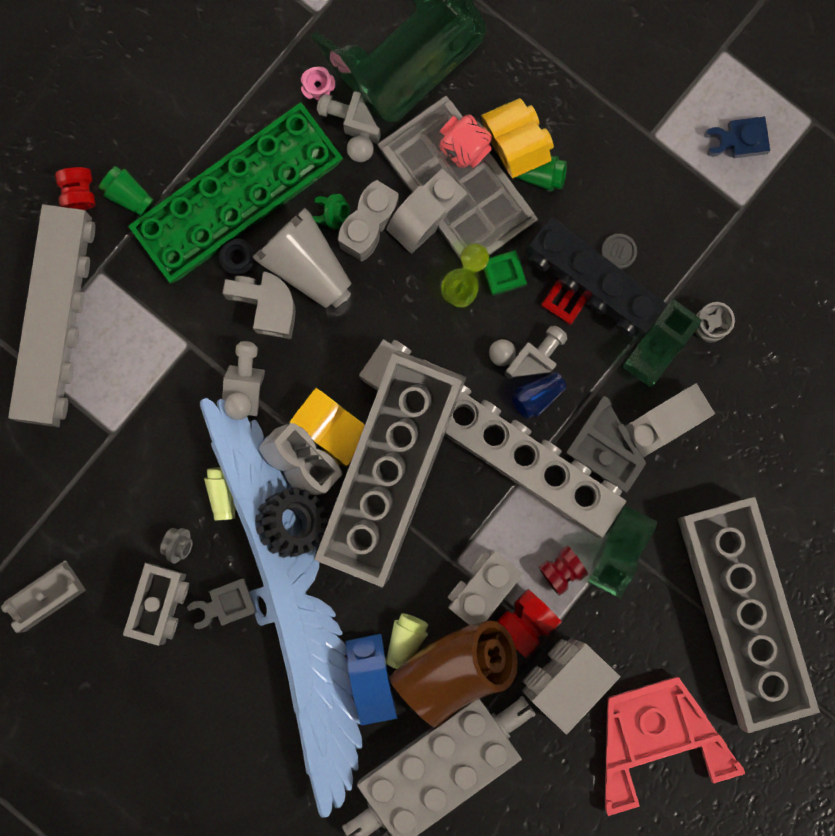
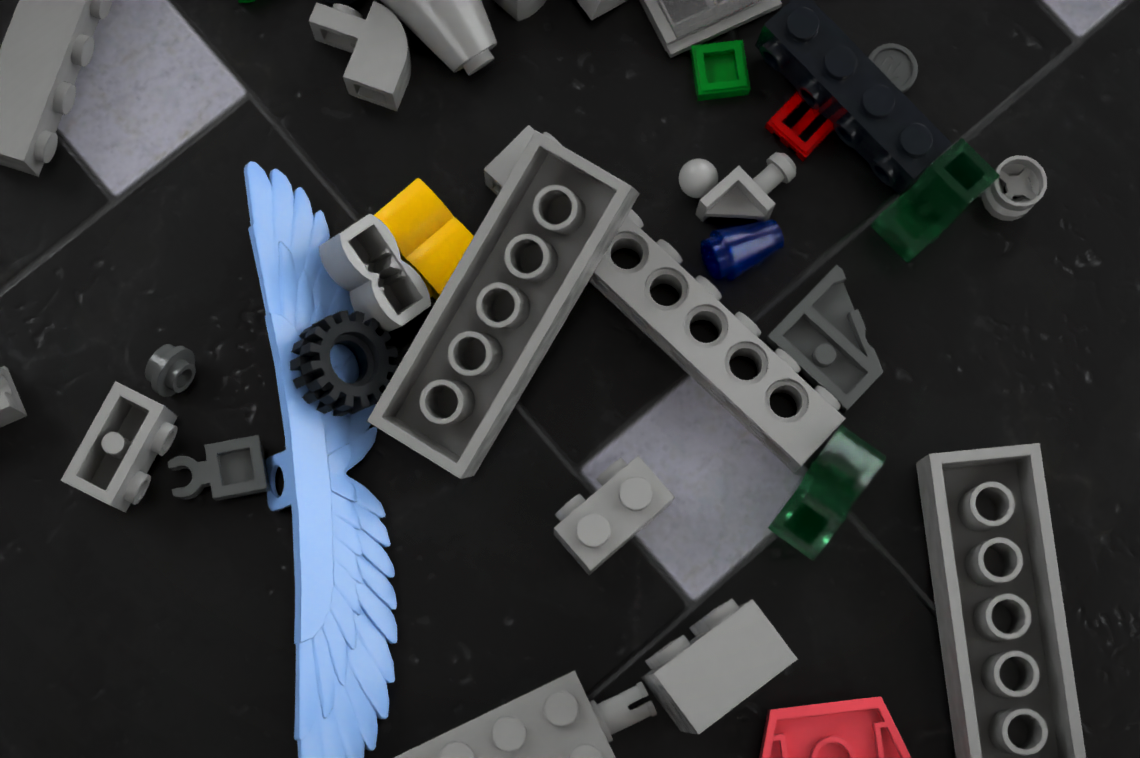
camera: 10 degrees right, 5 degrees down
yellowish green cone [204,467,236,520] -> none
light grey piece [222,341,265,420] -> none
blue brick [345,634,397,726] -> none
yellowish green cone [386,613,428,669] -> none
reddish brown brick [388,621,518,728] -> none
clear neon green plate [441,243,489,307] -> none
red wheel [496,589,562,658] -> none
dark red wheel [538,545,589,596] -> none
light grey brick [625,383,715,457] -> none

